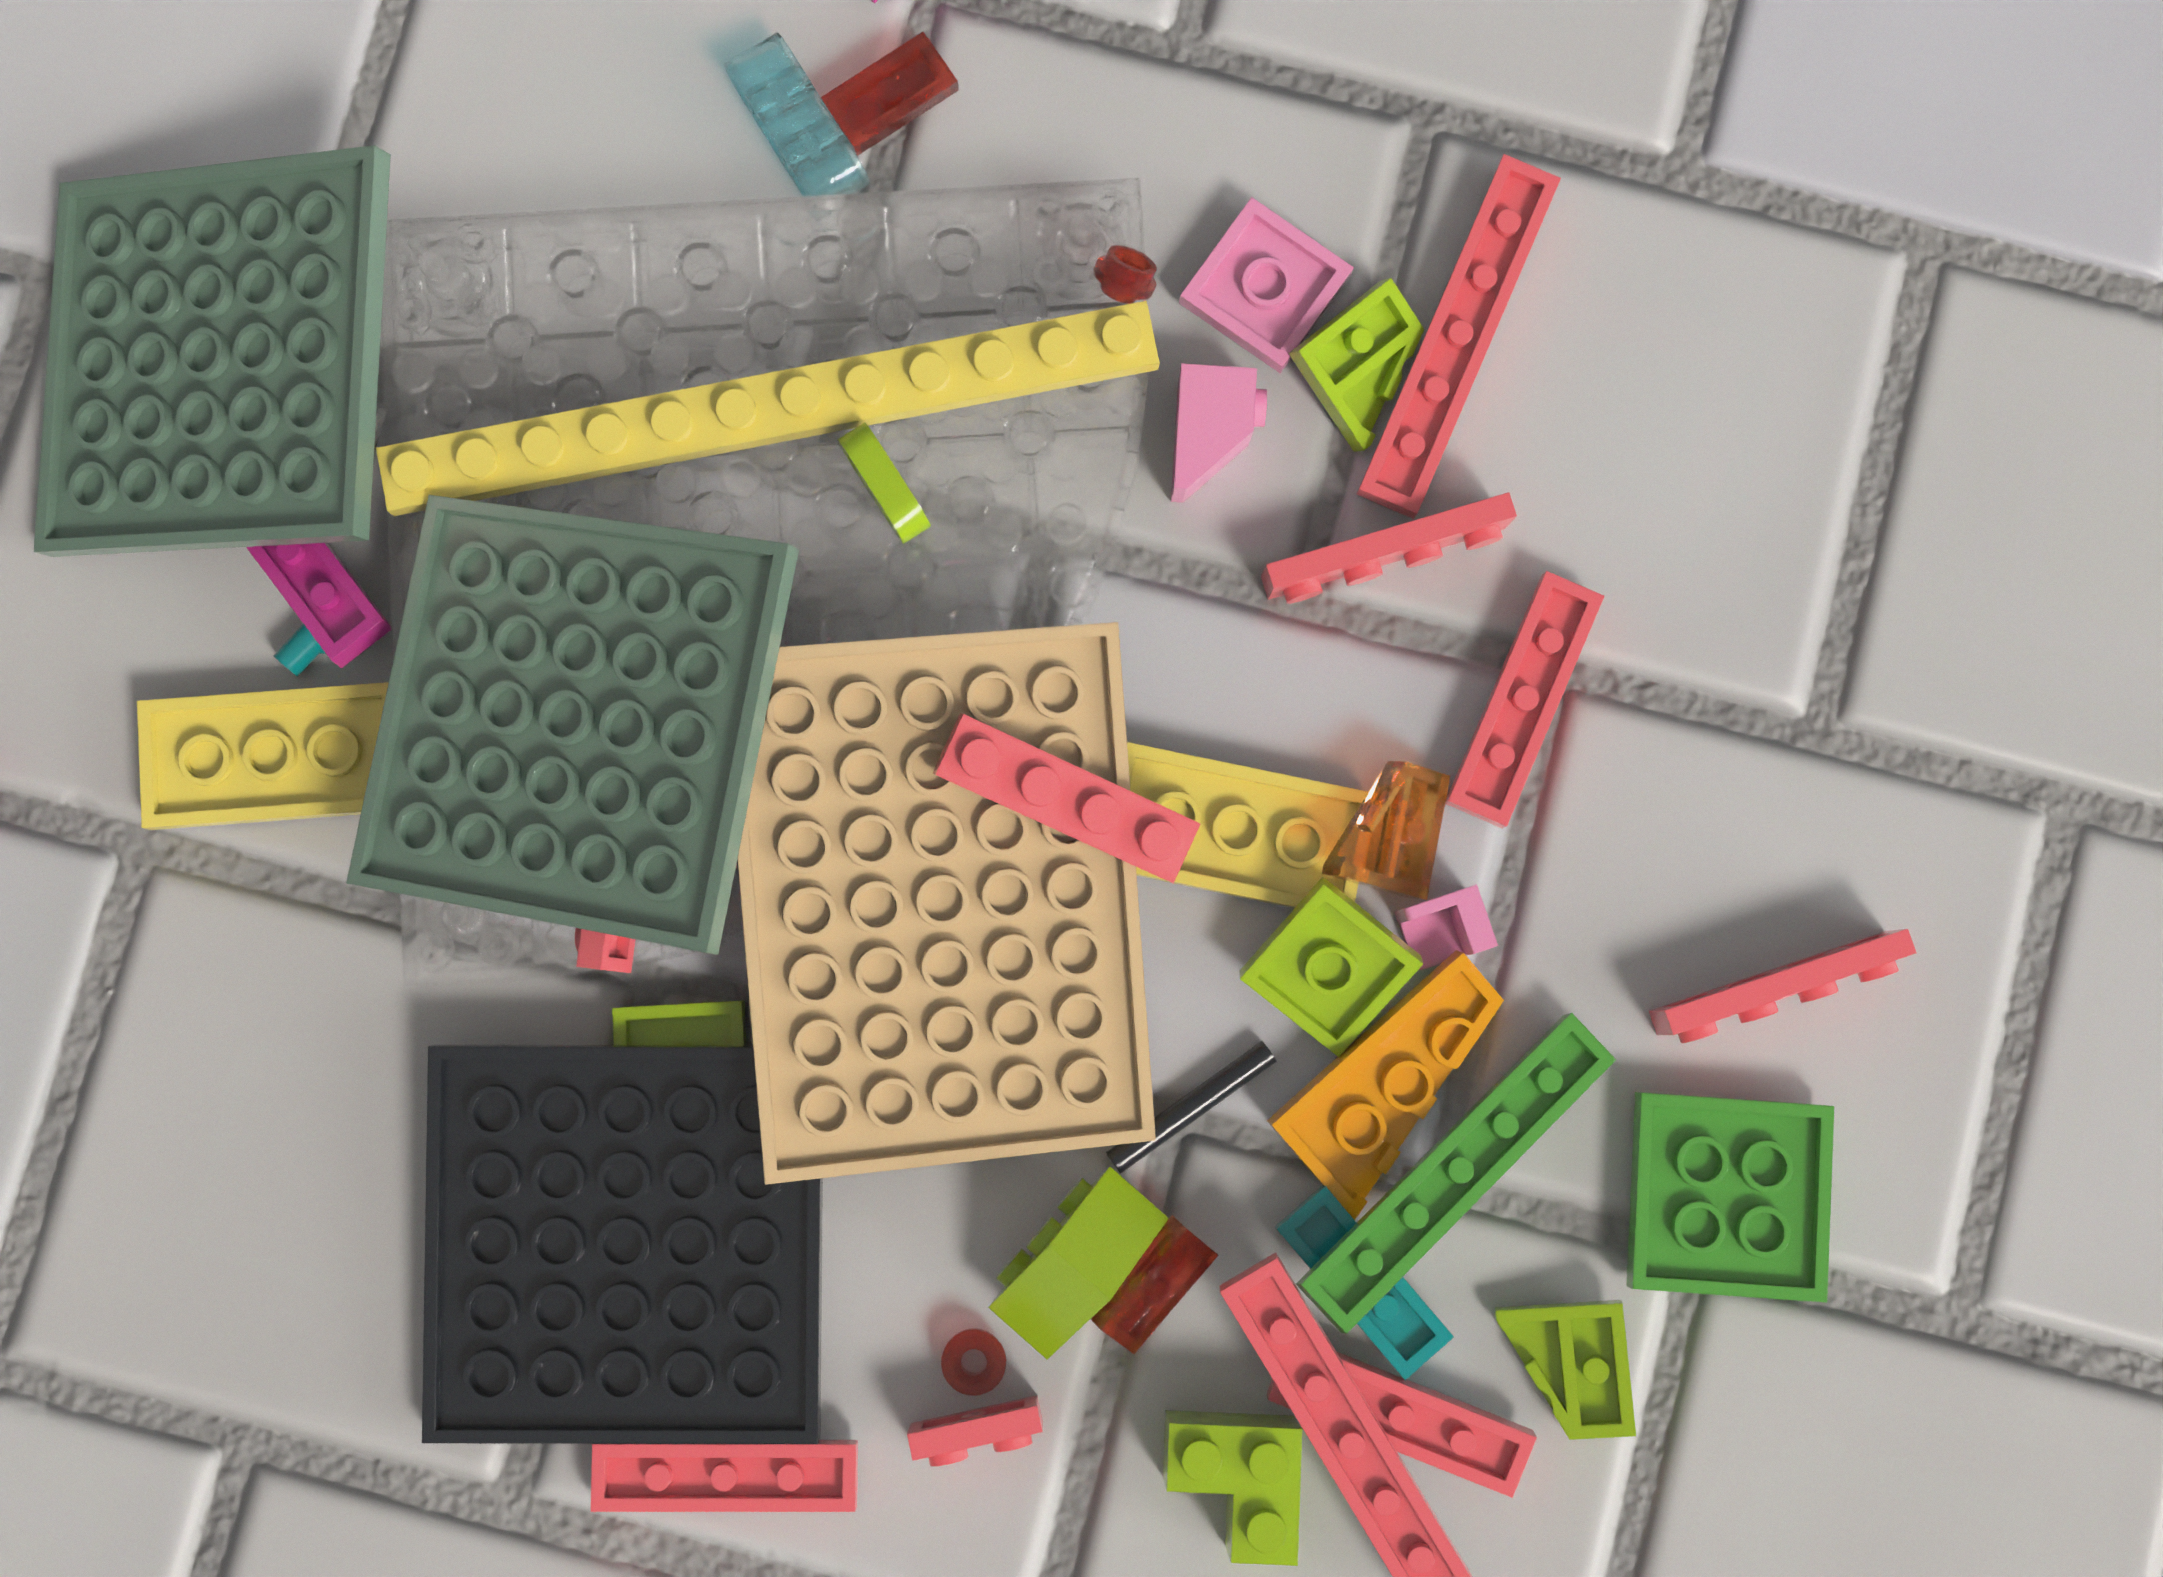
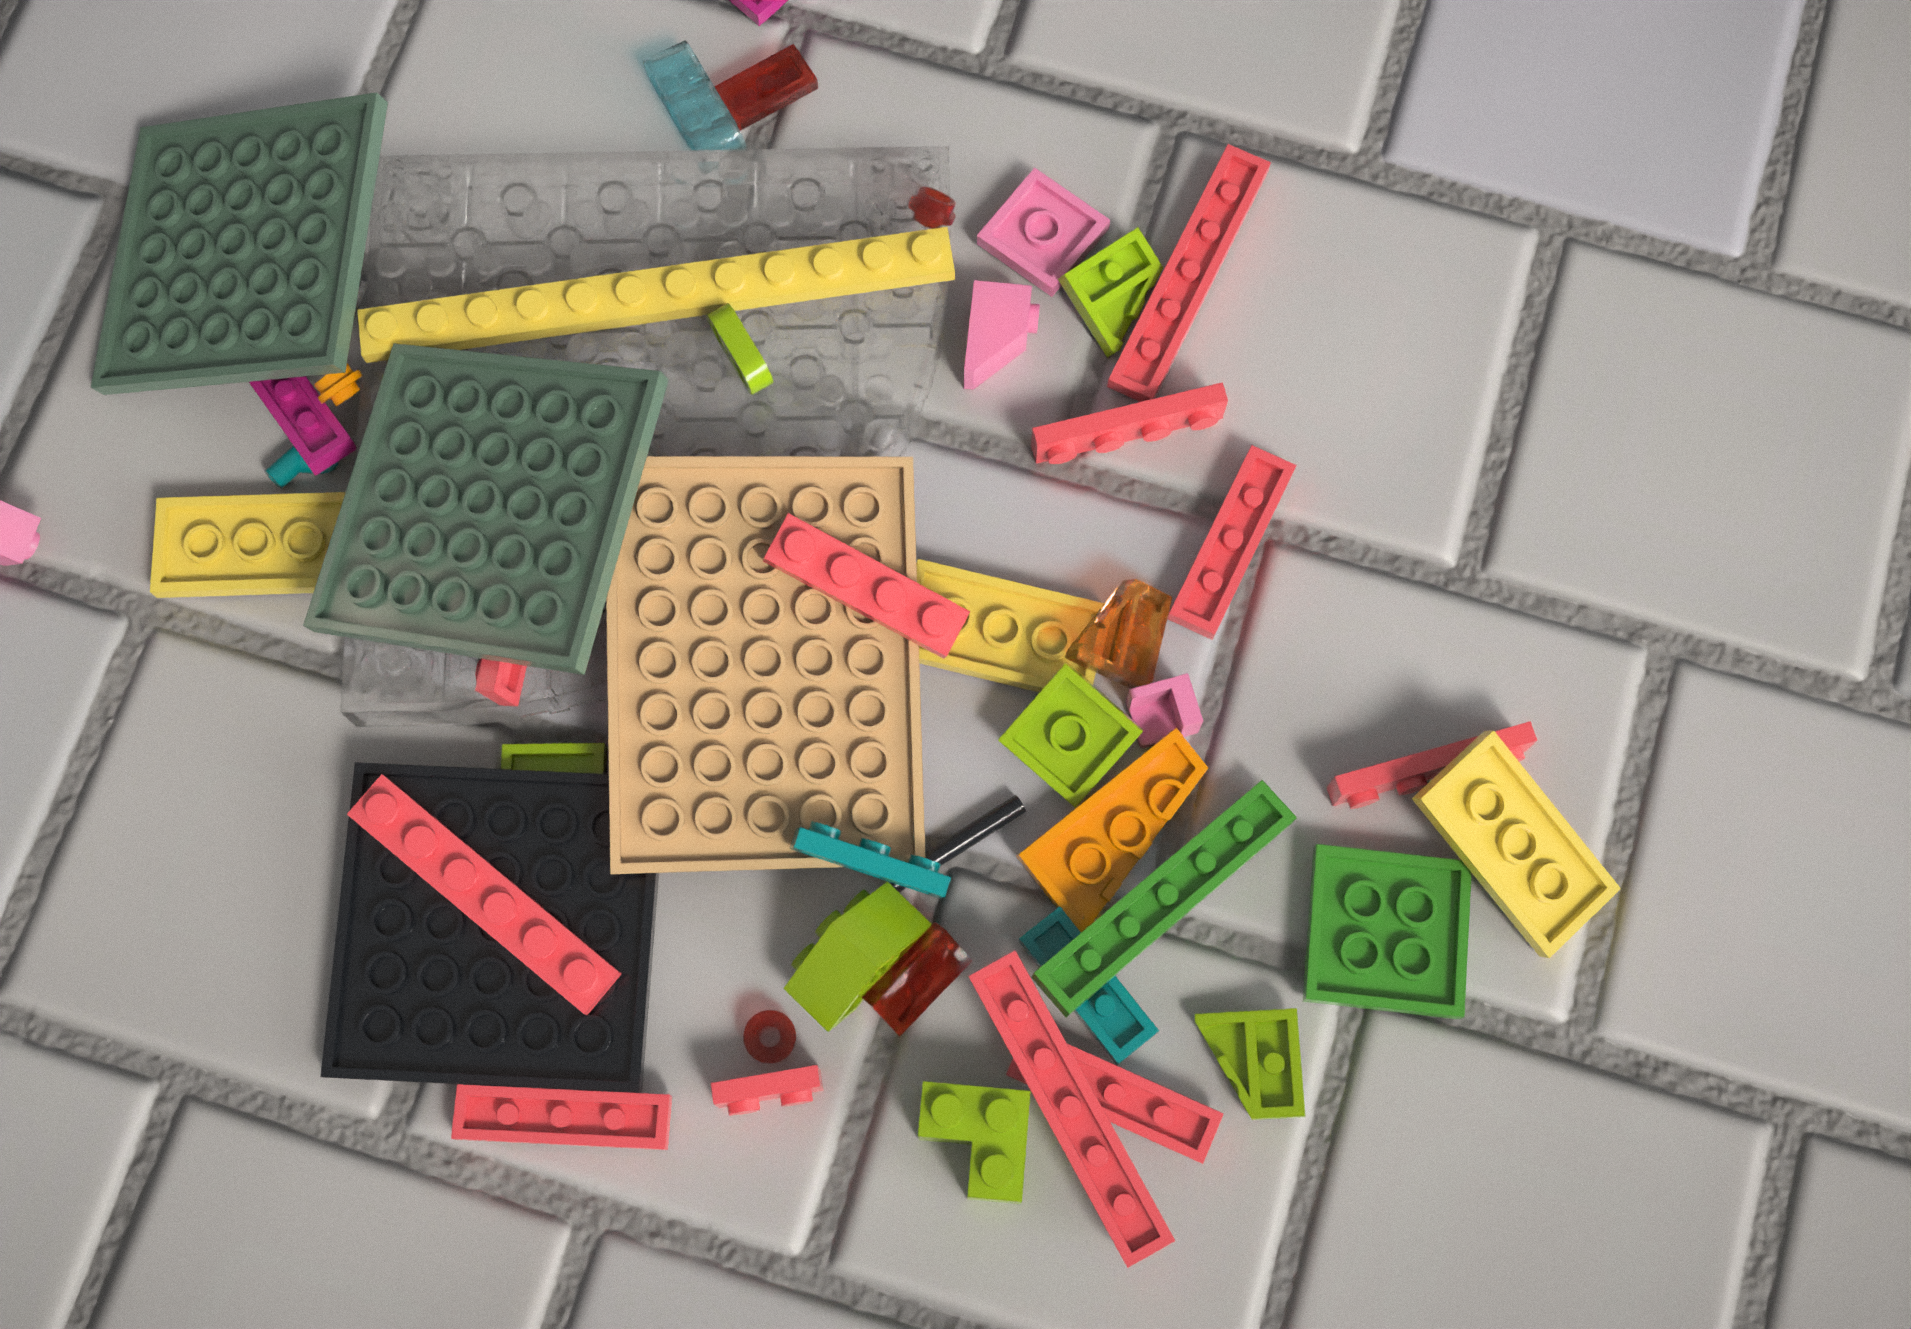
camera: 10 degrees right, 10 degrees down
none -> light orange plate [314,363,363,407]
none -> coral plate [347,774,622,1015]
none -> teal plate [789,821,951,898]
none -> light yellow plate [1412,730,1621,958]

